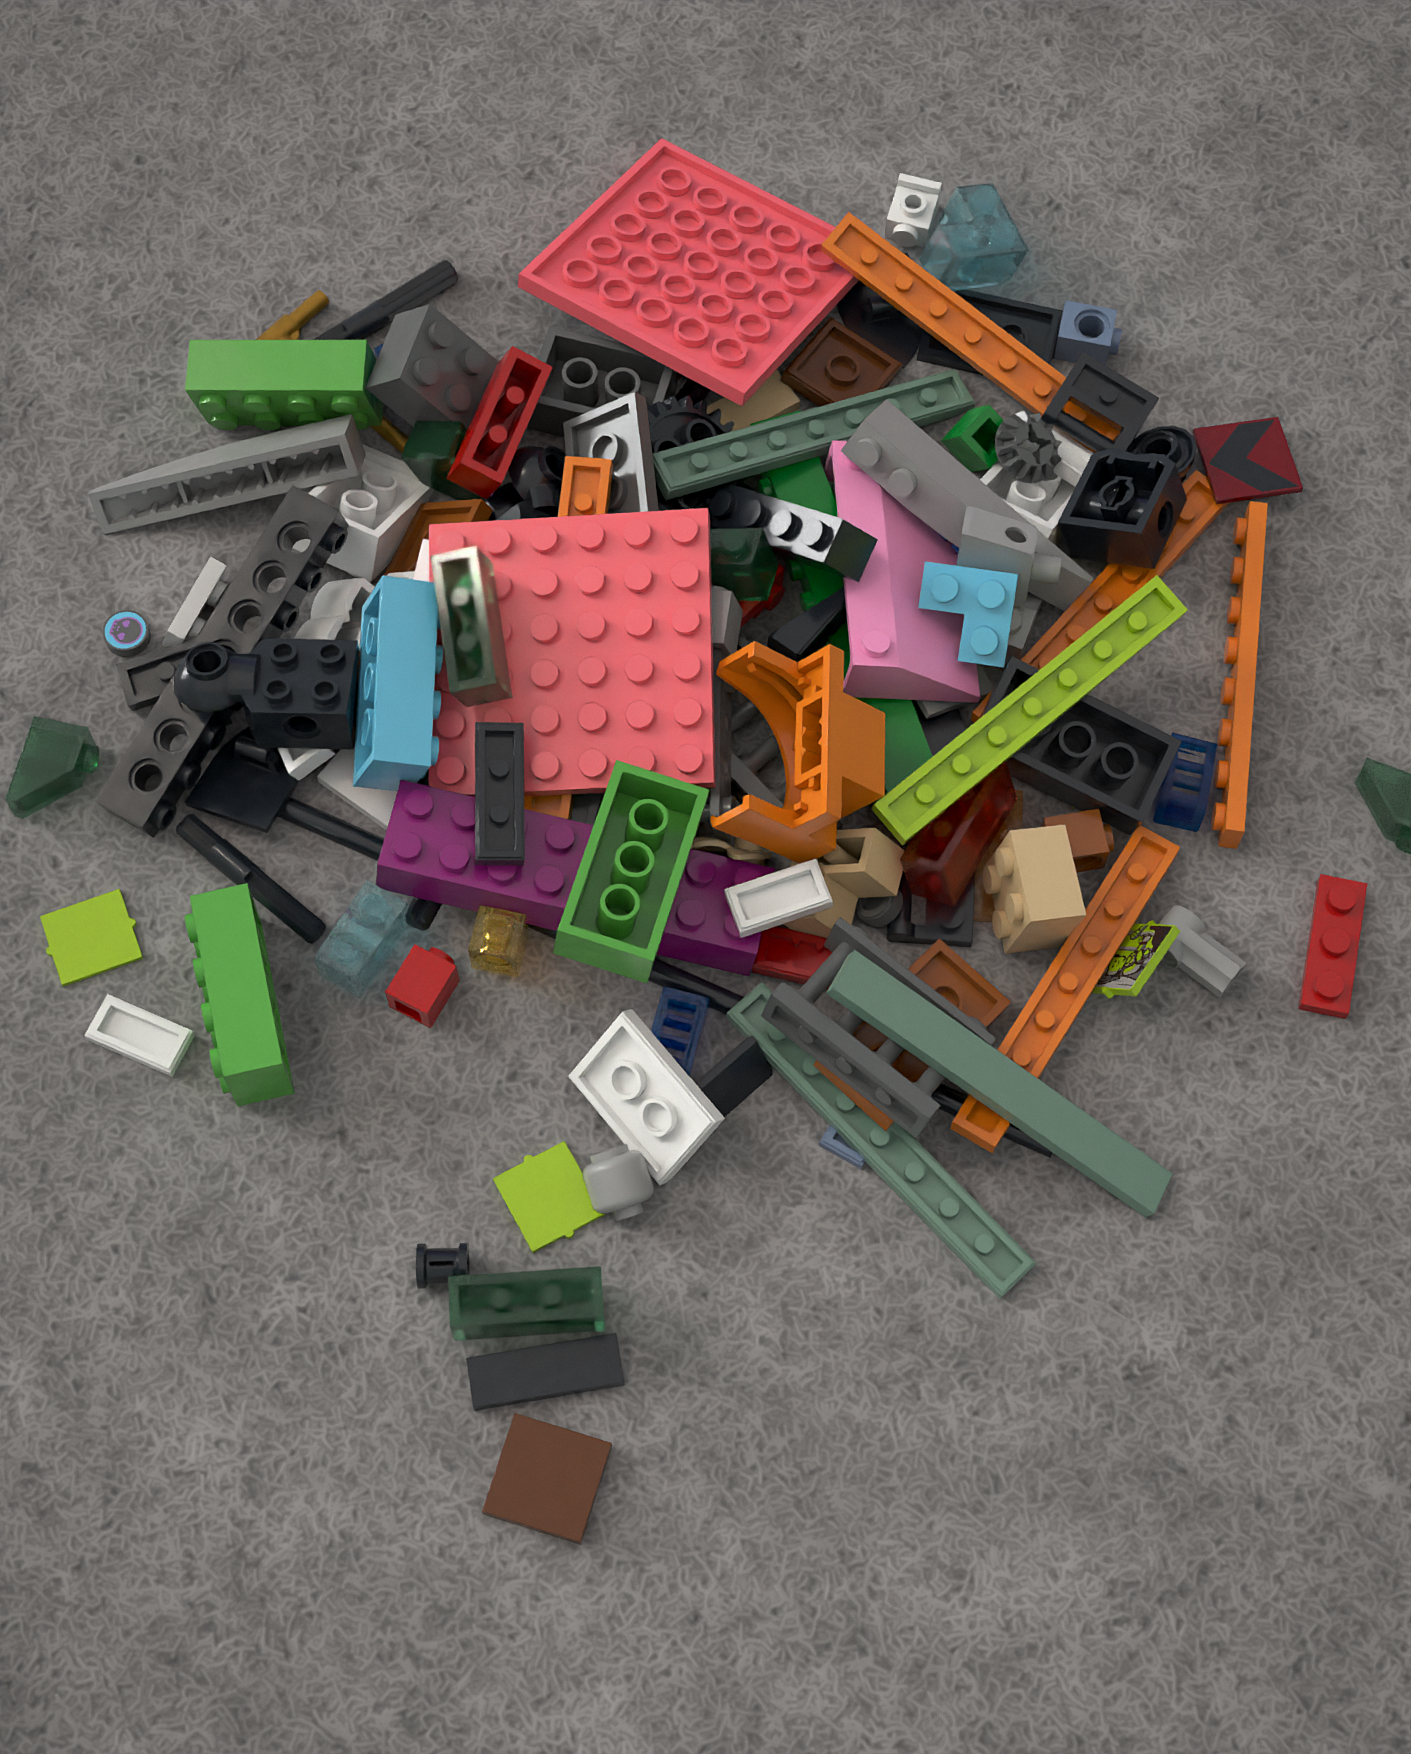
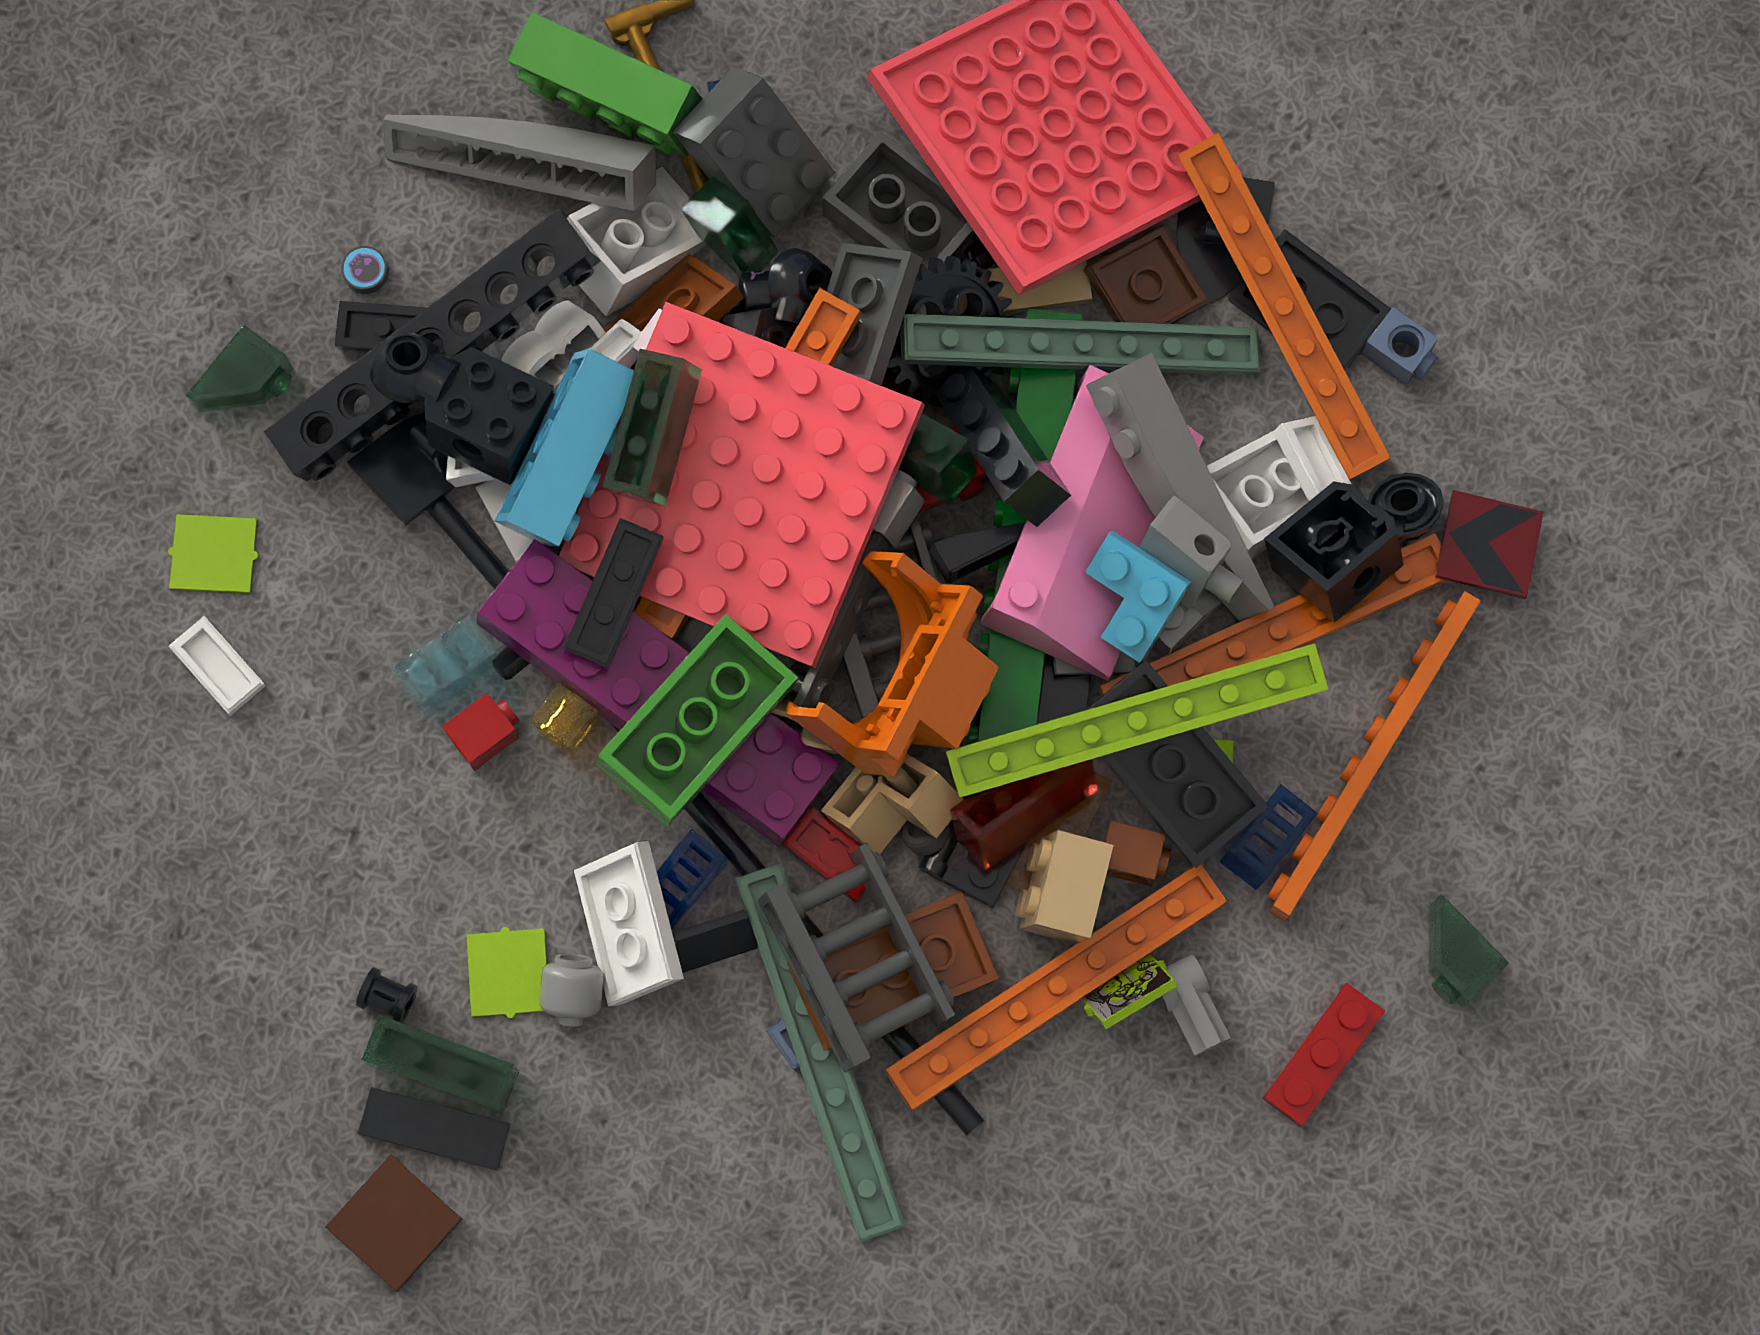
camera: 25 degrees right, 10 degrees up
white plate [162,557,227,648] -> none
black axle [176,814,326,944] -> none
bright green brick [185,883,295,1106] -> none
black axle [313,260,458,340] -> none
red brick [446,346,553,499] -> none
white tile [724,859,833,938] -> none
sand green tile [826,950,1173,1218] -> none
white brick [885,173,942,248] -> none
clear light blue brick [919,183,1029,291] -> none
green brick [941,405,1004,472] -> none
dark grey gear [995,410,1062,483] -> none
black plate [1041,352,1159,452] -> none

